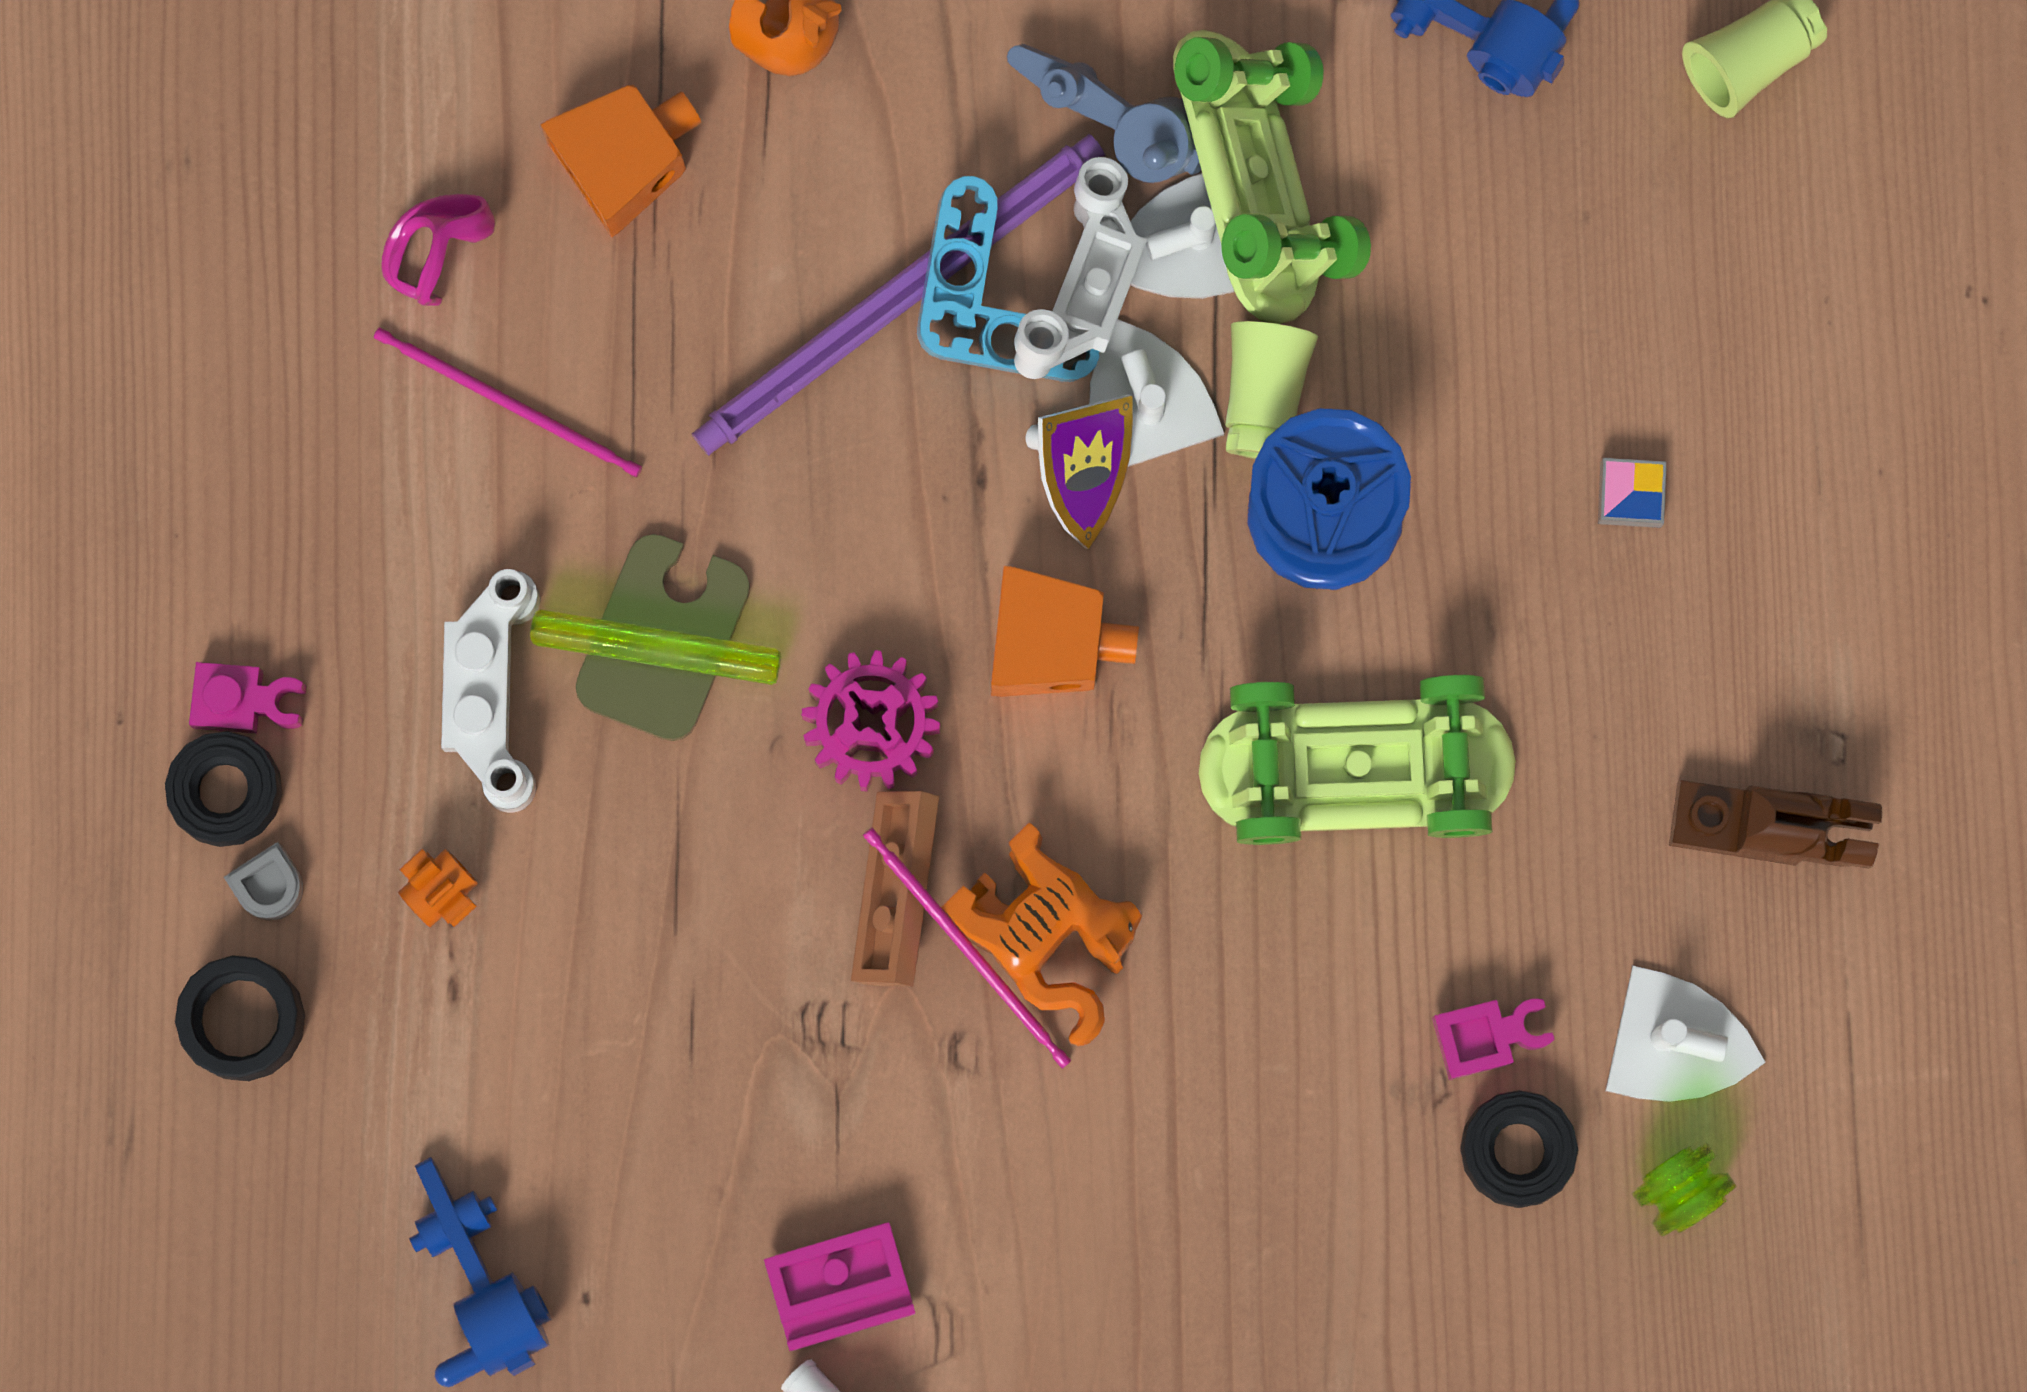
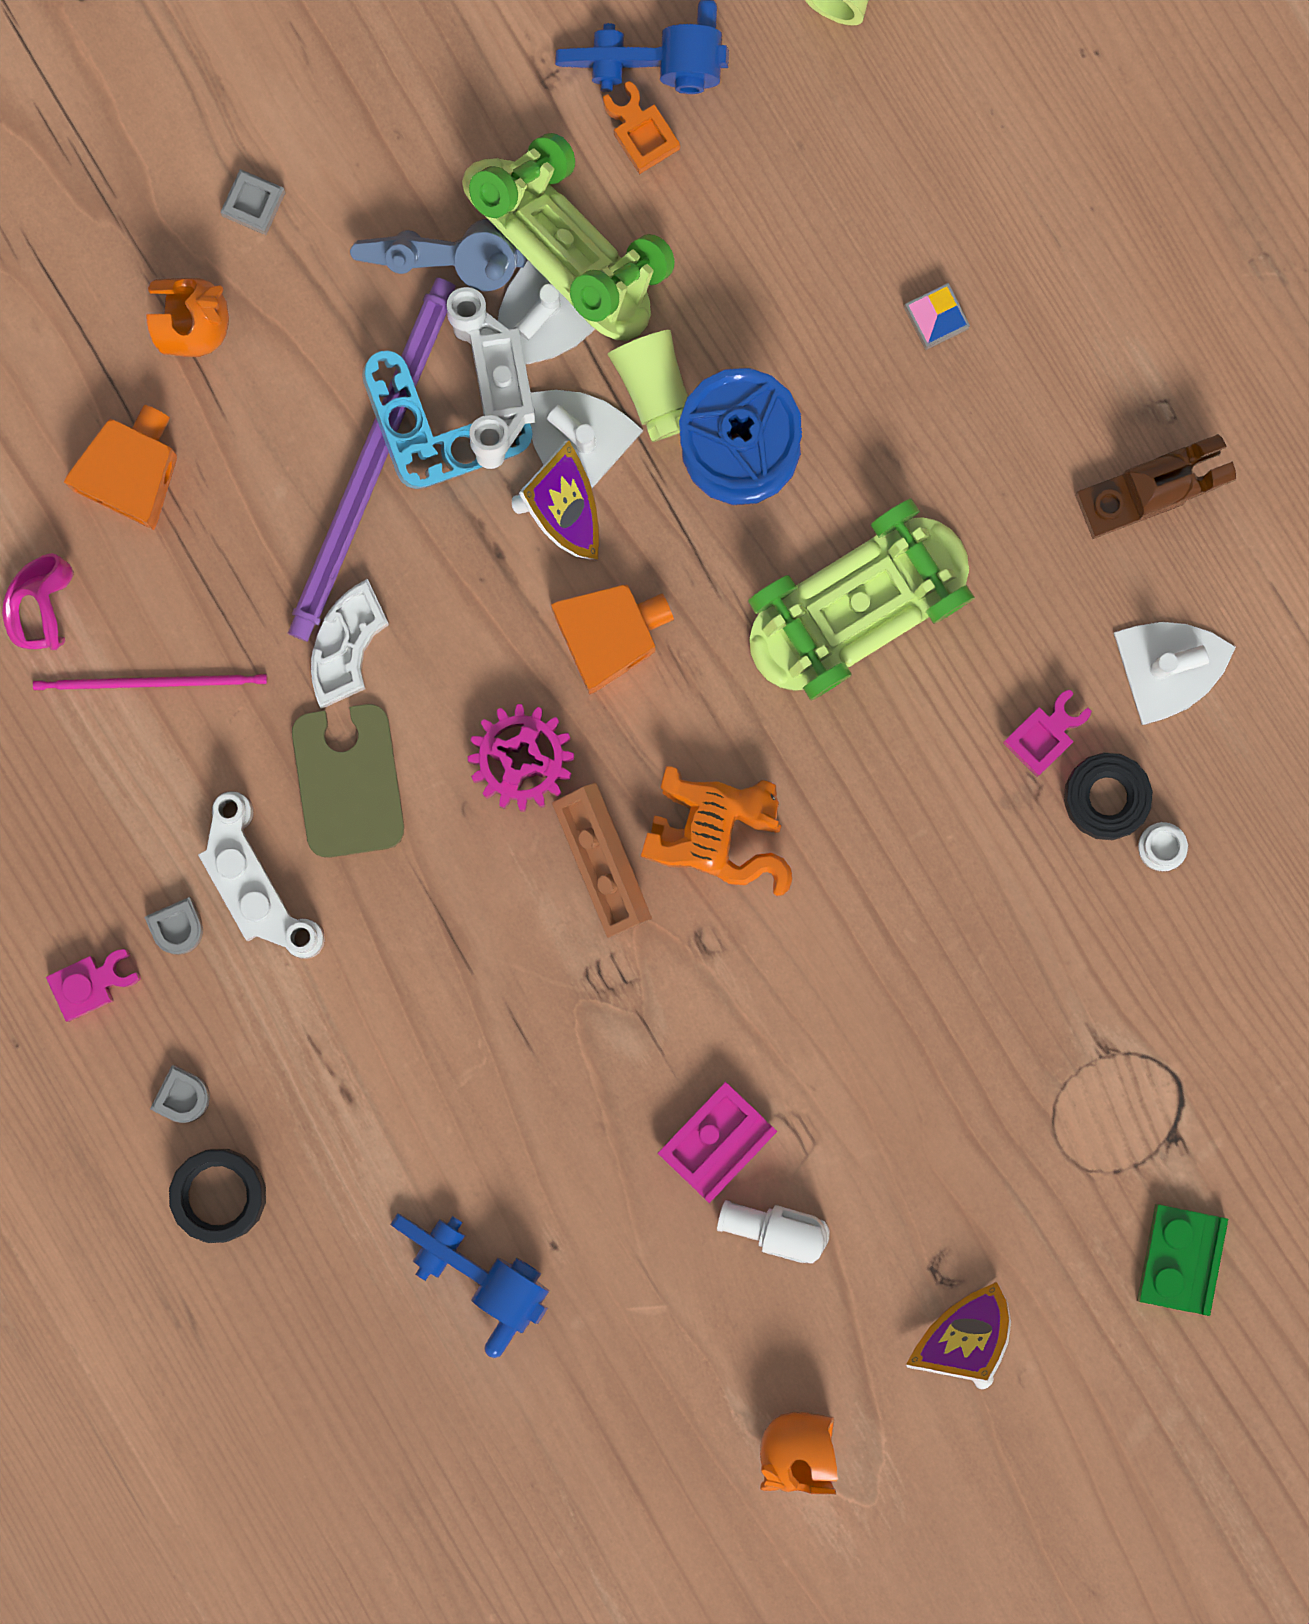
camera: 30 degrees left, 5 degrees up
black tyre [165,731,282,847] -> none
orange gear [398,848,478,928] -> none
clear neon green axle [530,609,782,685] -> none
dark pink piece [863,827,1071,1068] -> none
clear neon green wheel [1631,1142,1737,1237] -> none
none -> light grey tile [144,897,203,955]
none -> white tile [311,579,389,709]
none -> orange plate [603,81,680,175]
none -> white plate [1138,822,1188,872]

